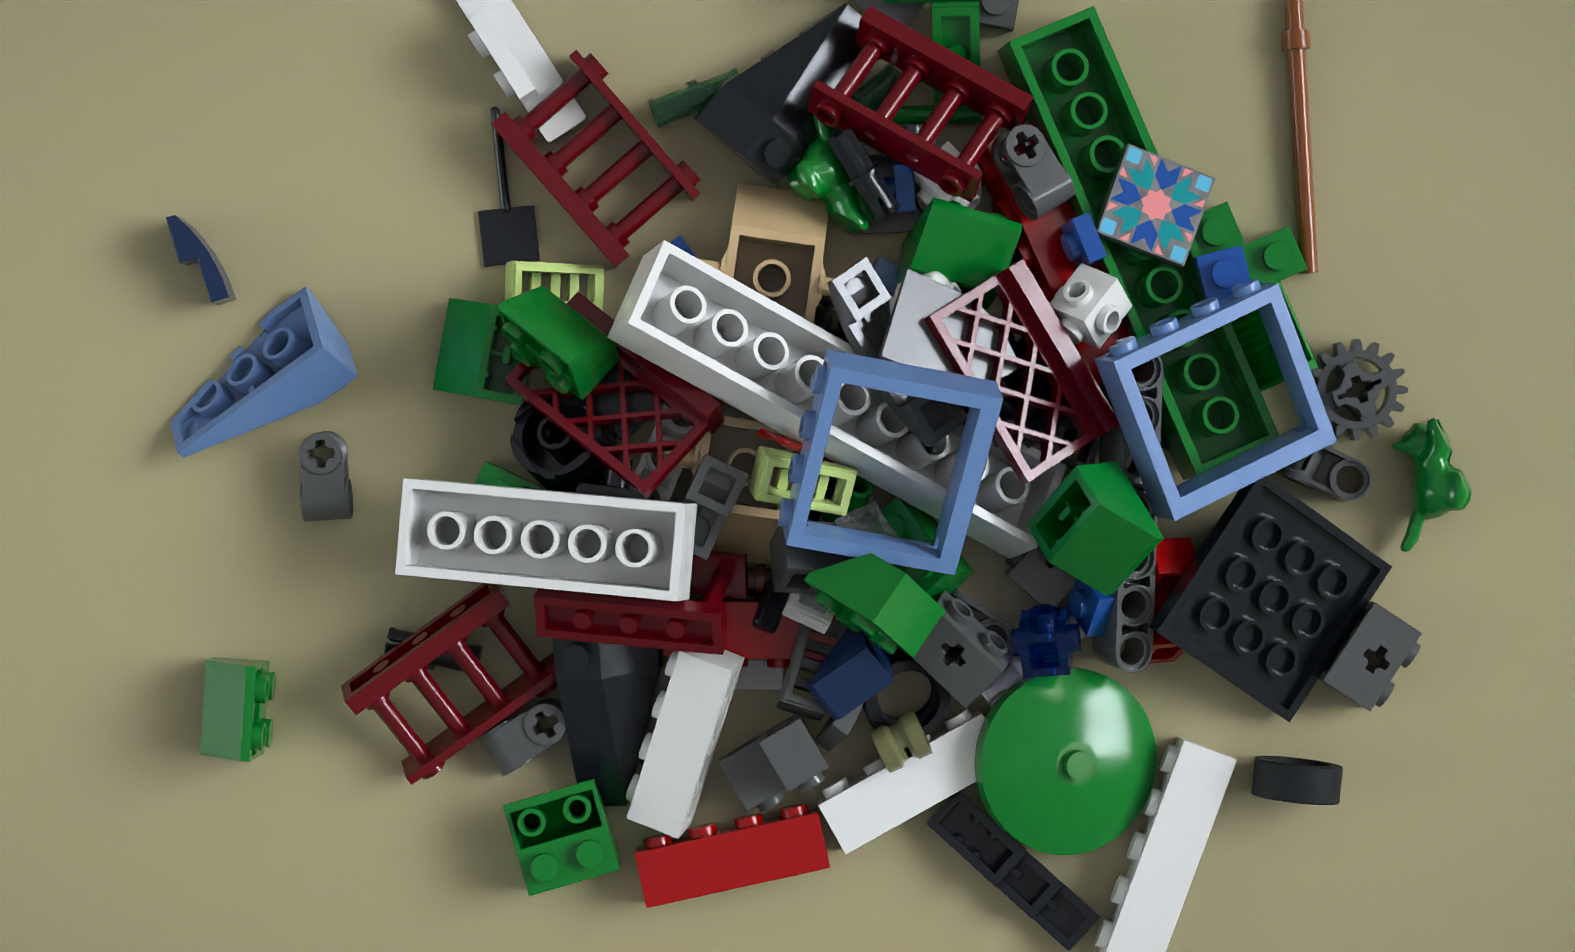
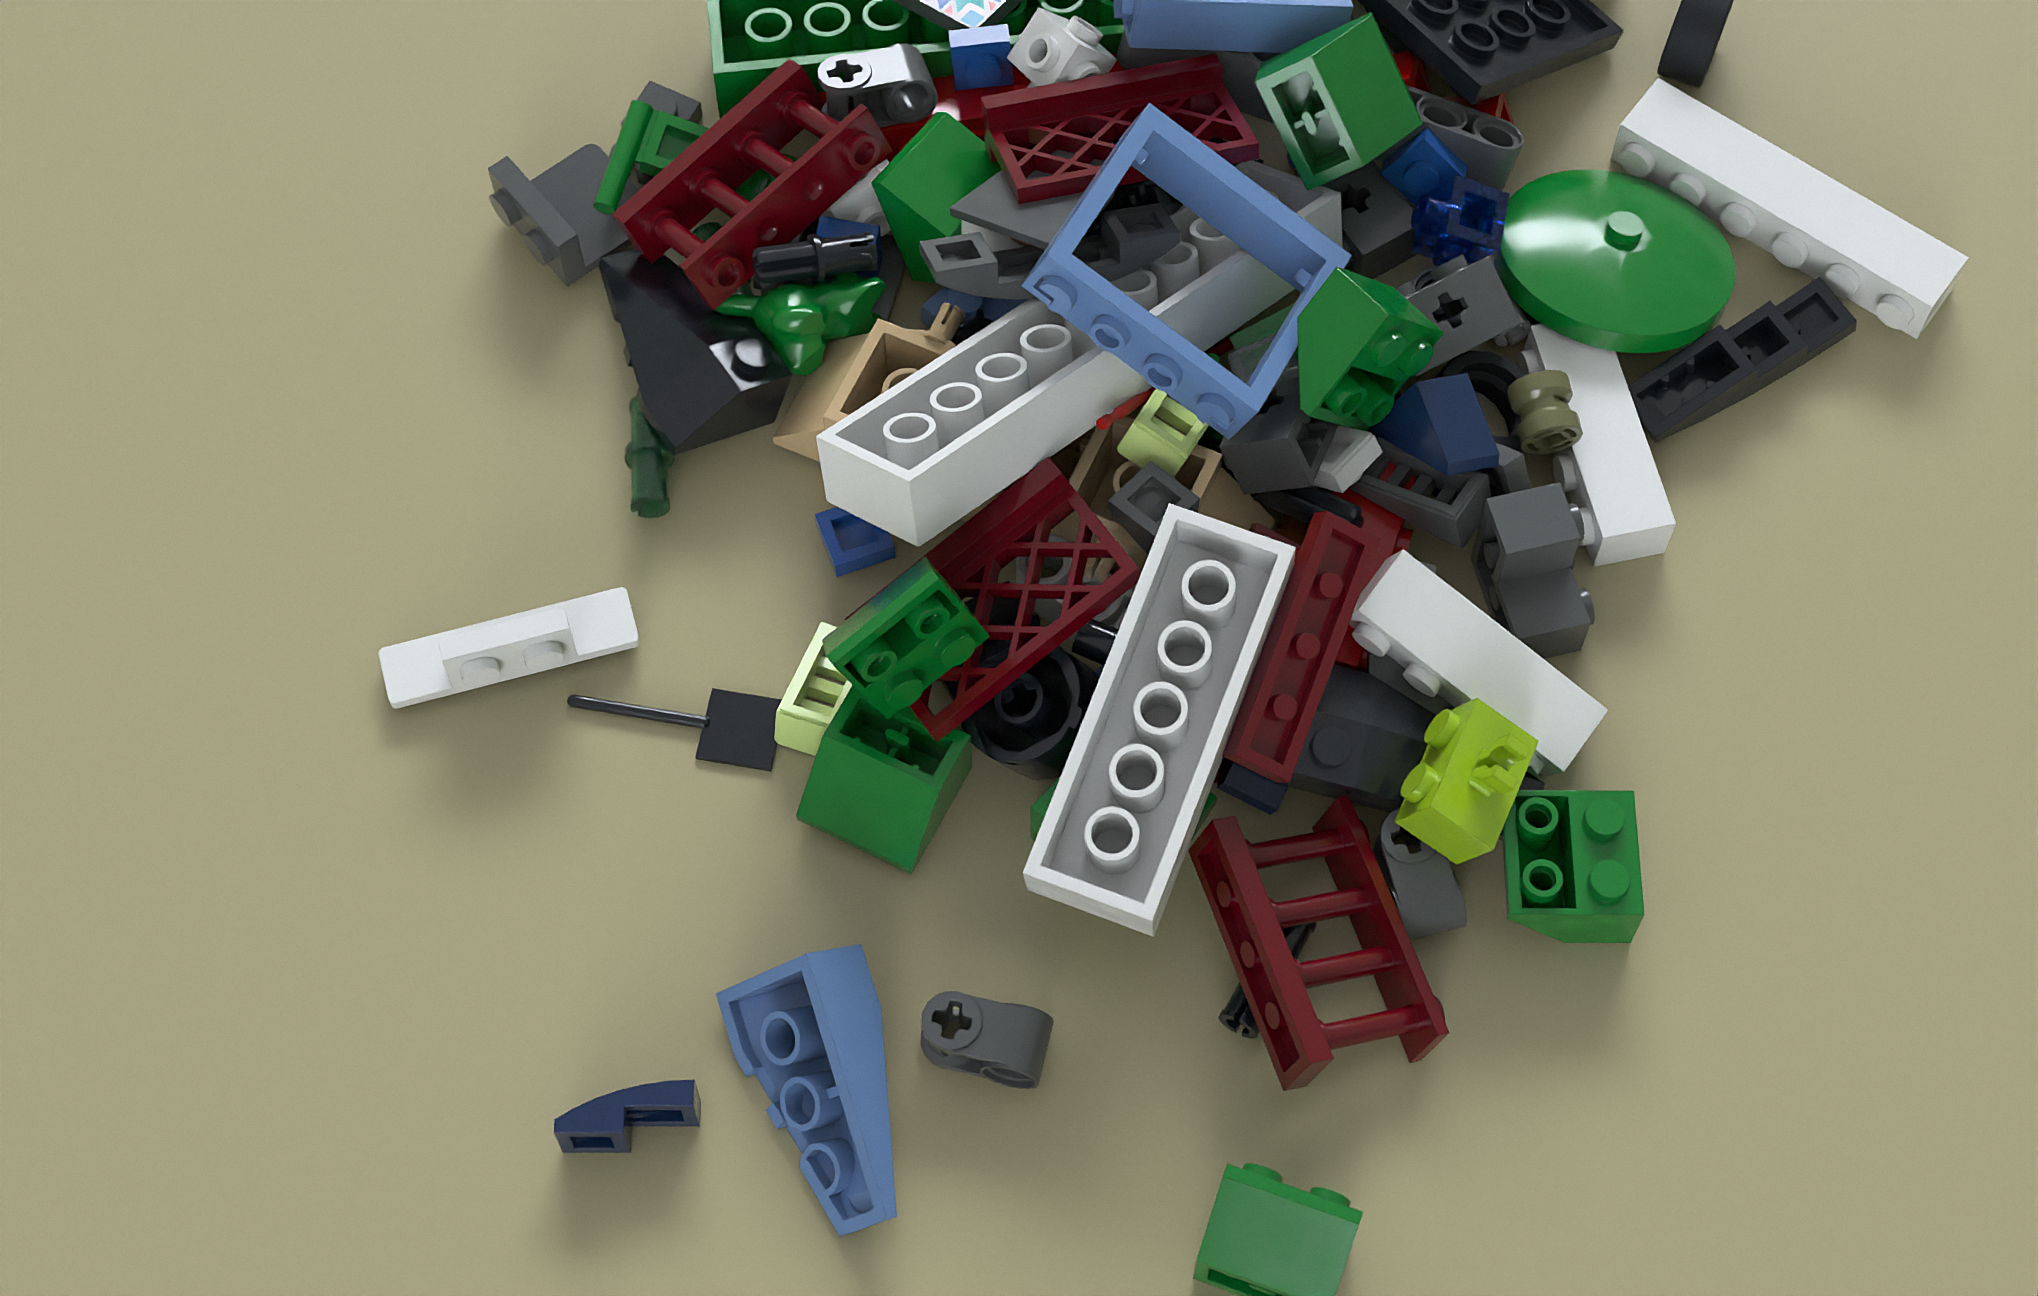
camera: 70 degrees left, 25 degrees down
dark red fence [491,50,701,268] -> none
red brick [634,803,830,908] -> none
none -> lime brick [1394,698,1539,865]

